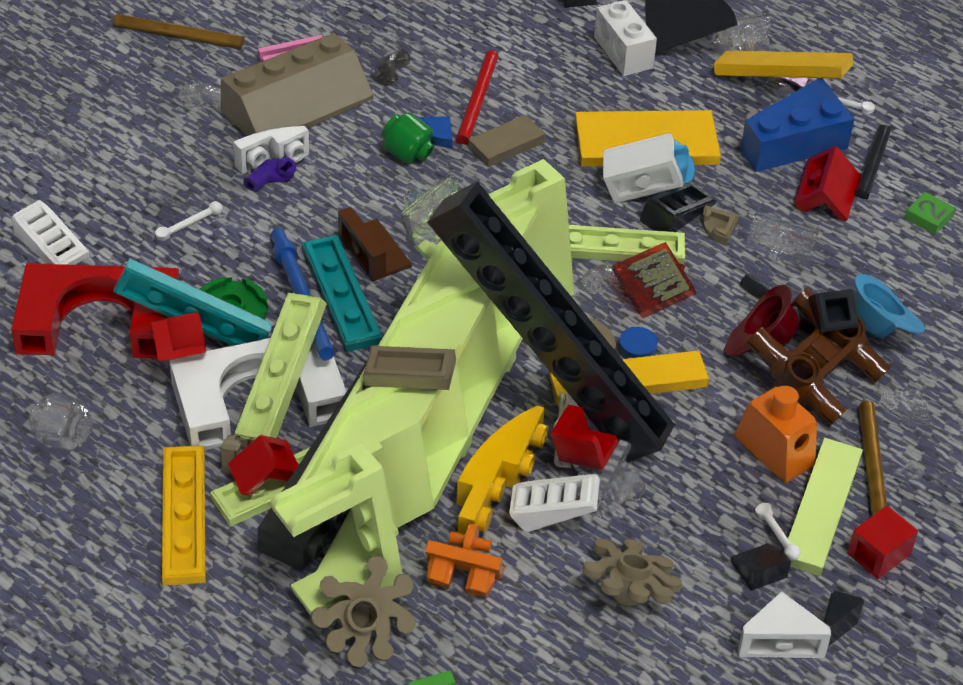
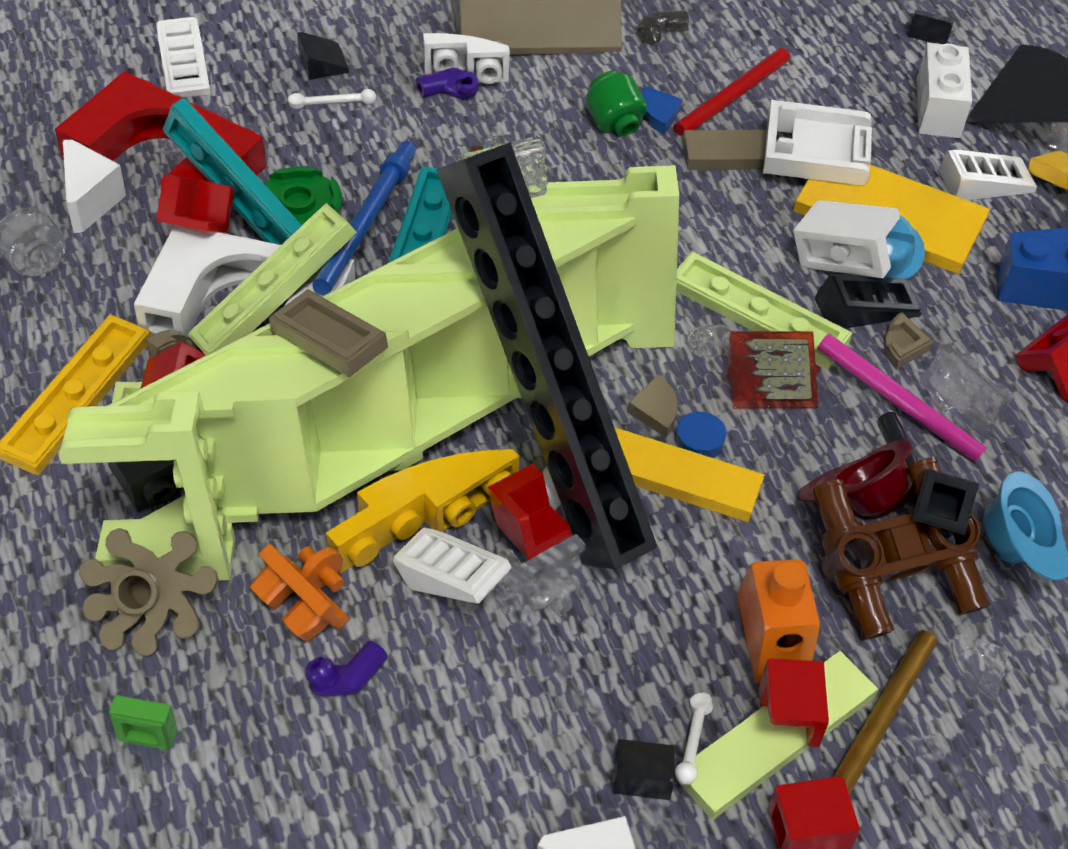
camera: 30 degrees right, 5 degrees up
dark tan animal [582,539,682,607] -> none
none -> white slope [63,139,126,233]
none -> black slope [297,32,349,80]
none -> dark purple arm [305,641,388,697]
none -> red panel [759,658,829,747]
none -> white container [763,100,872,185]
none -> dark pink bar [817,333,987,463]
none -> white slope [940,150,1037,200]

